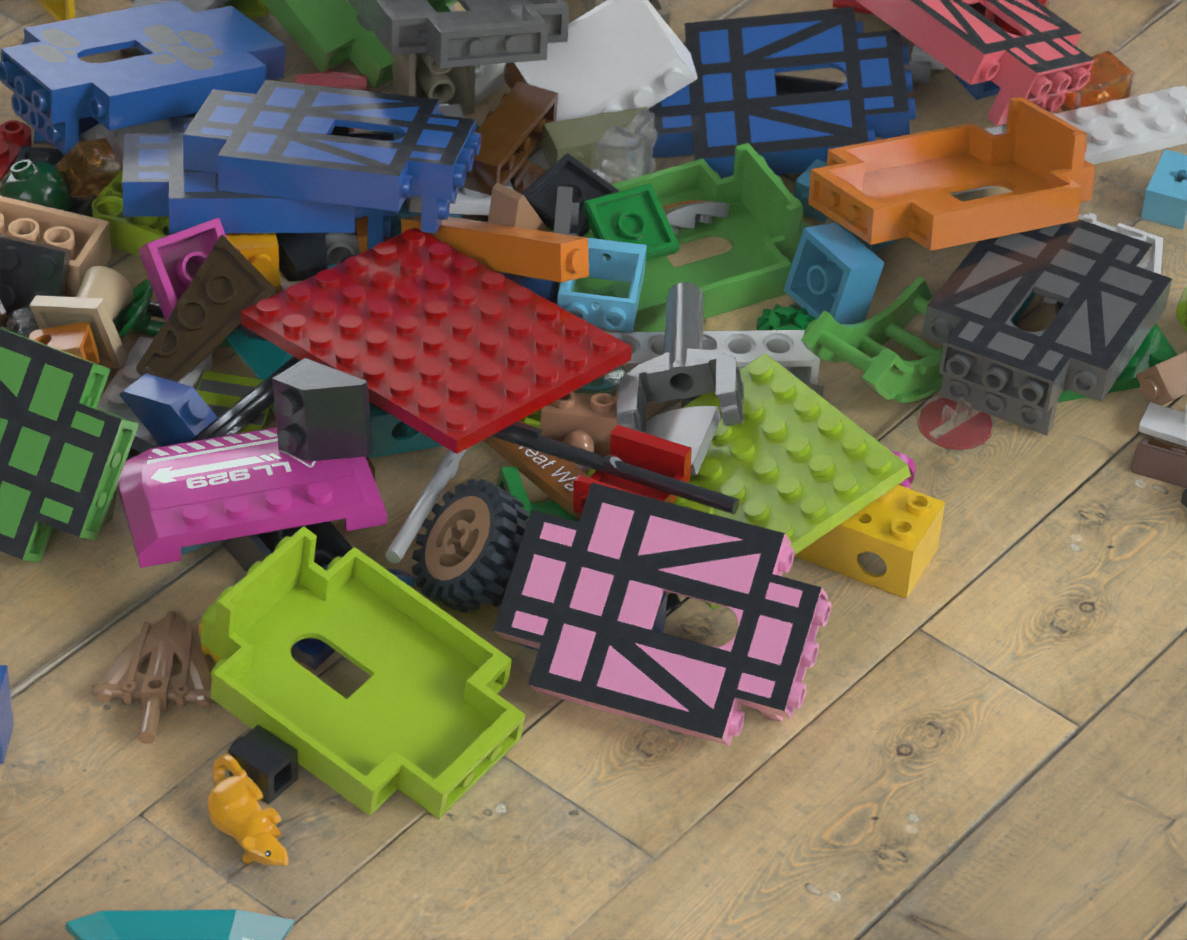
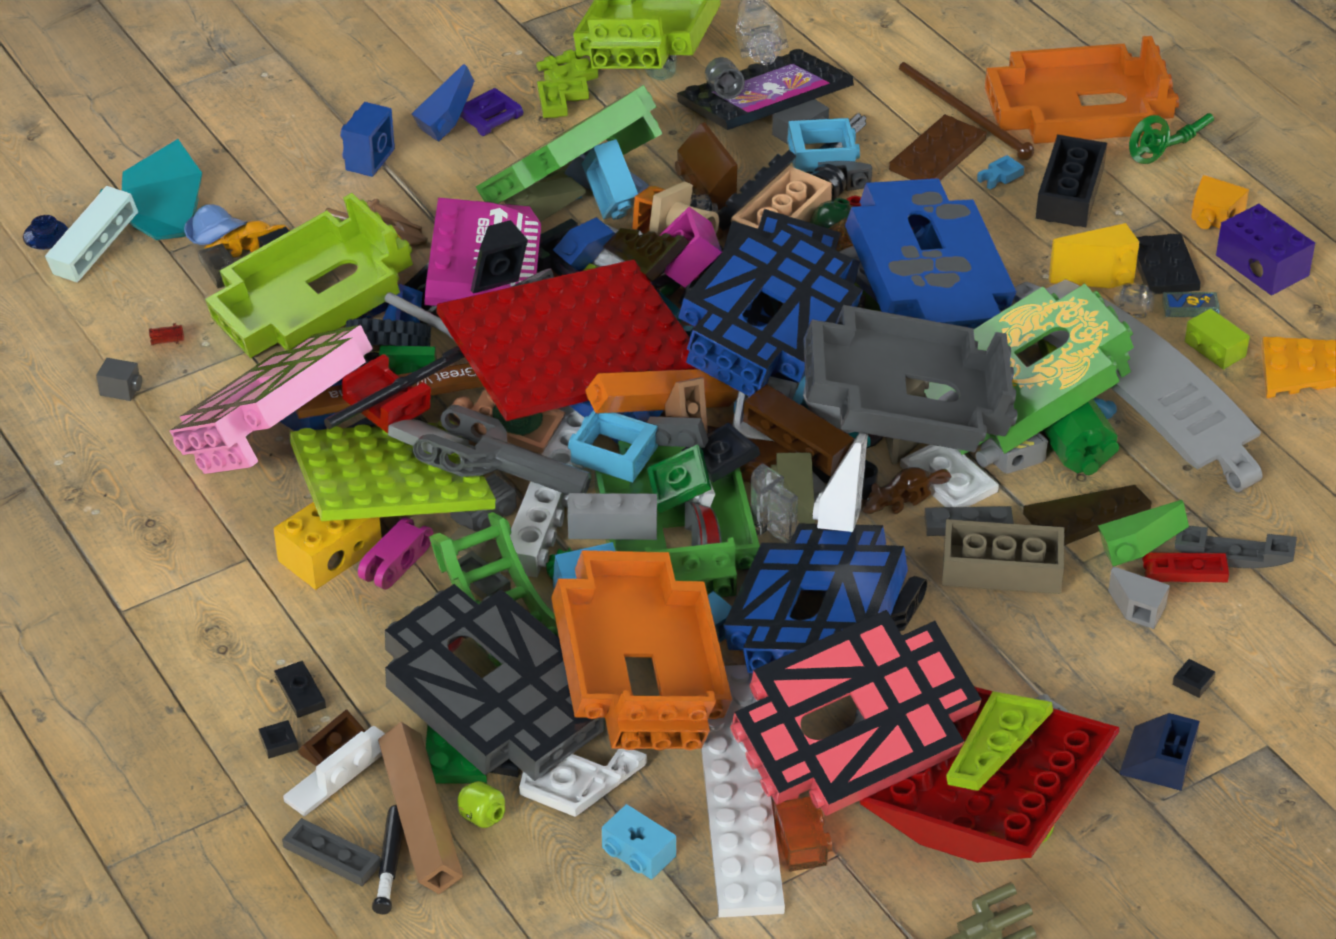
camera: 110 degrees right, 0 degrees up
none -> dark grey brick [96,358,142,401]
none -> clear red pin [149,323,184,346]
none -> medium blue hat [184,204,247,245]
none -> clear smoke plate [198,244,234,289]
none -> black plate [274,660,326,718]
none -> dark grey plate [458,551,511,599]
none -> light grey brick [568,493,657,540]

